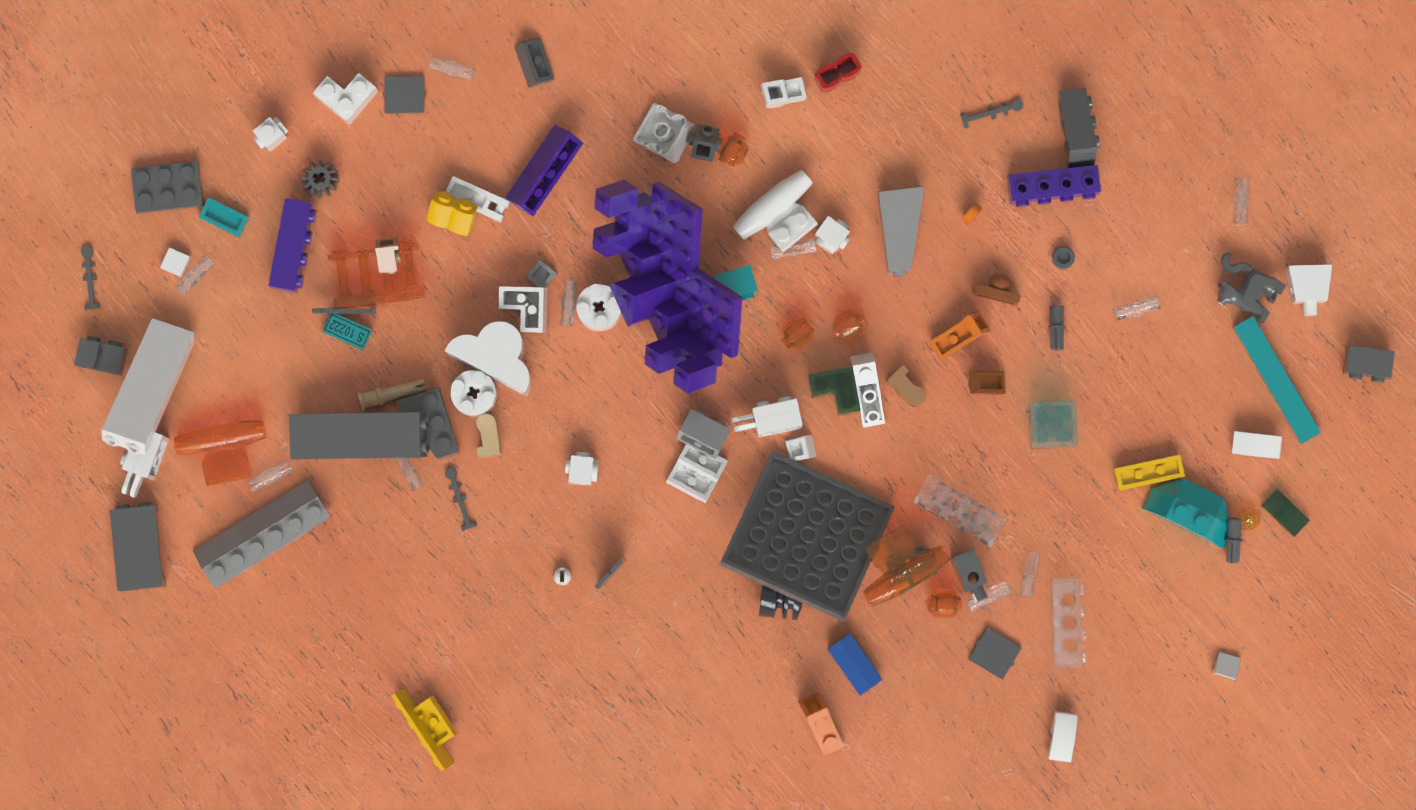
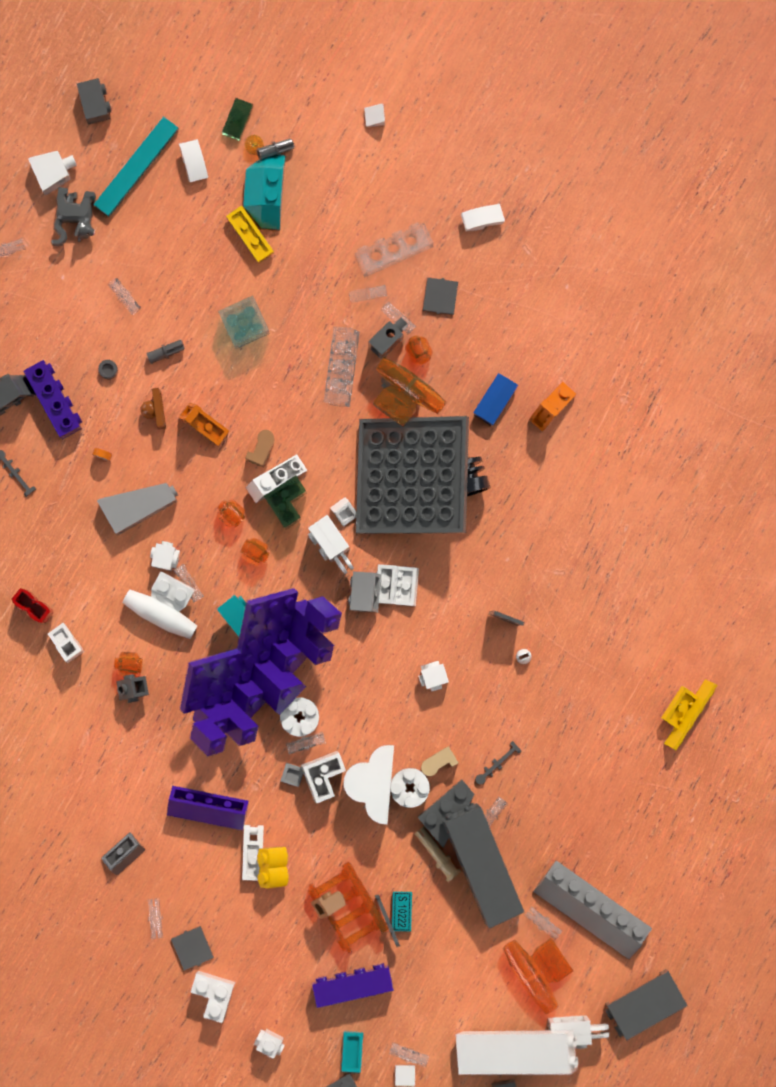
camera: 115 degrees left, 0 degrees up
dark grey gear [301,160,340,199] -> none
white slope [633,103,696,163] -> none
dark orange tile [968,371,1006,395] -> none

